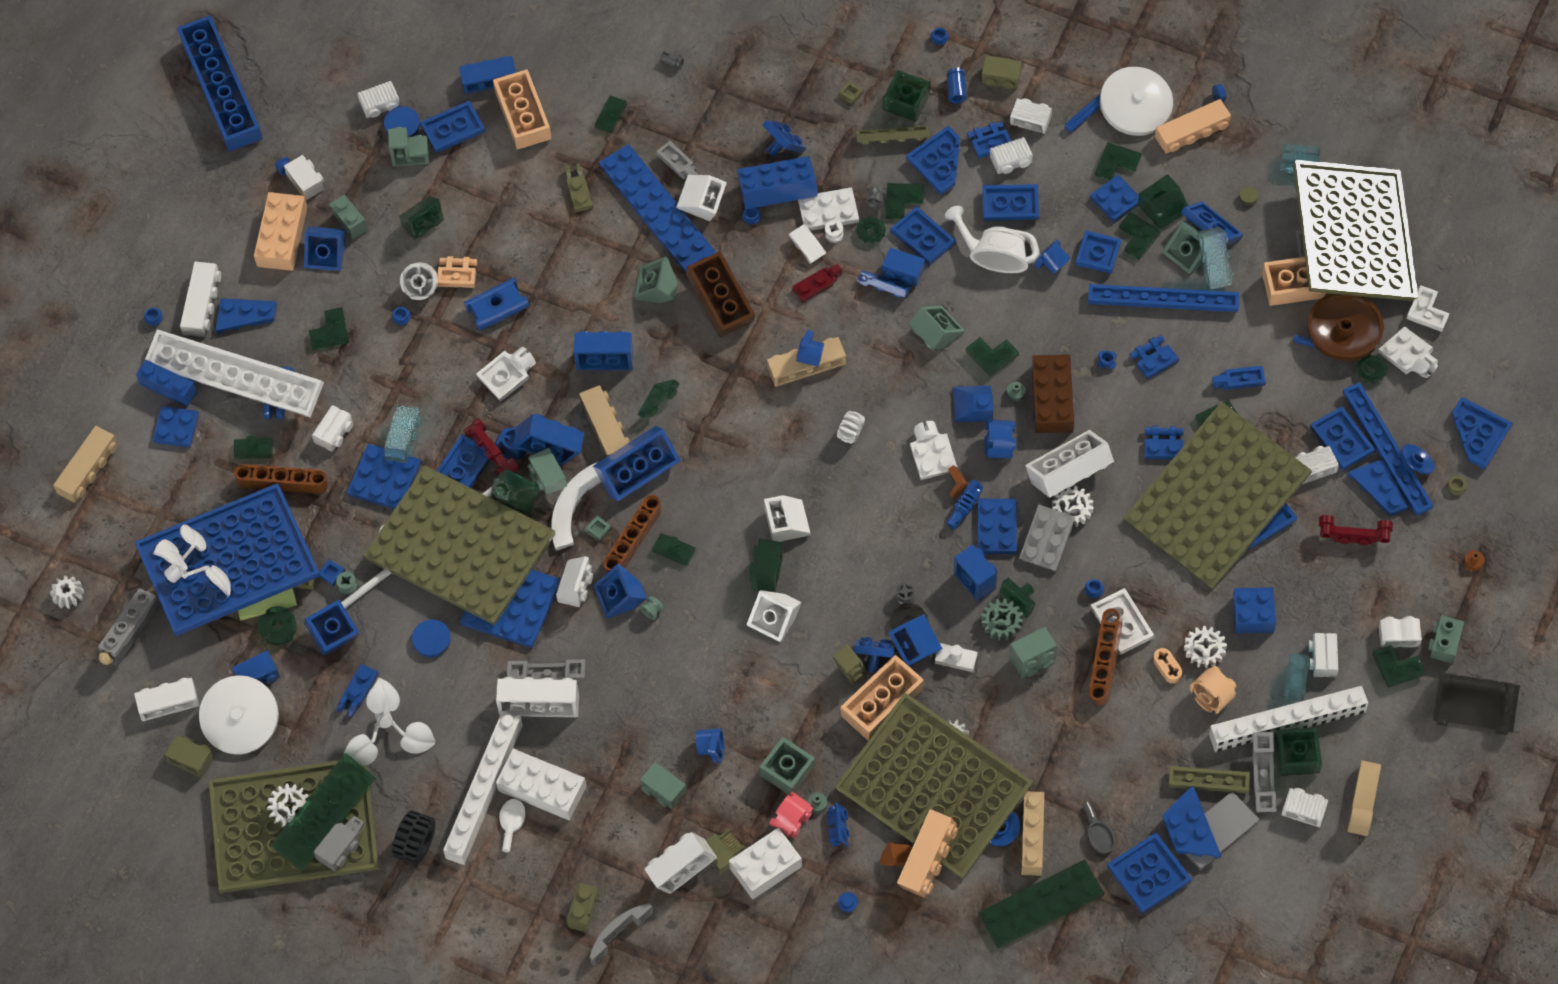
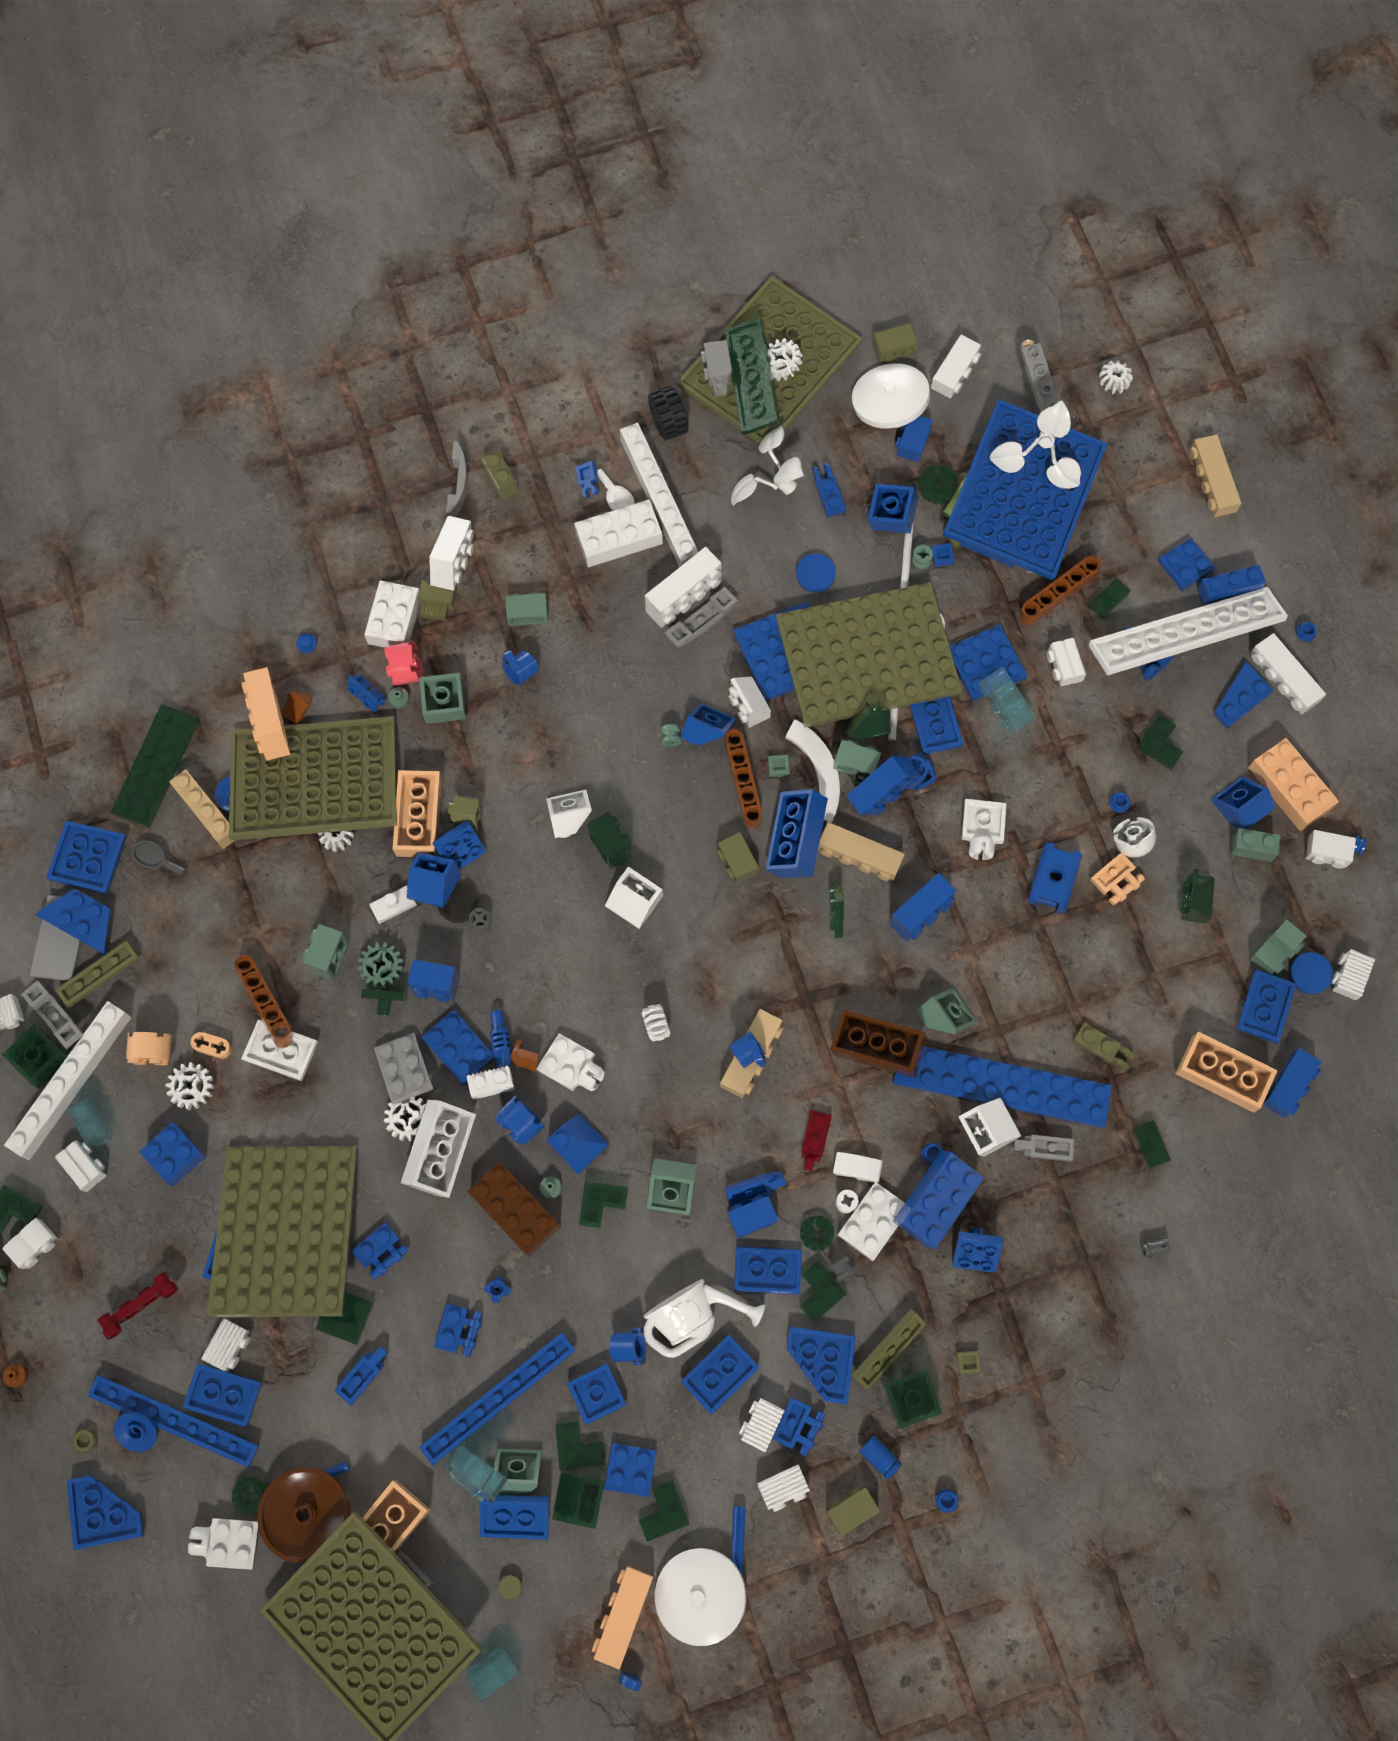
camera: 135 degrees right, 10 degrees up
dark red plate [463,418,519,478] -> none
clear green tile [652,533,696,566] -> none
blue plate [1084,579,1104,598] -> none
blue wing [1347,459,1408,516] -> none
white plate [1407,285,1450,332] -> none
none -> white brick [467,1066,515,1100]
none -> blue plate [575,461,599,499]
none -> olive brick [716,832,759,884]

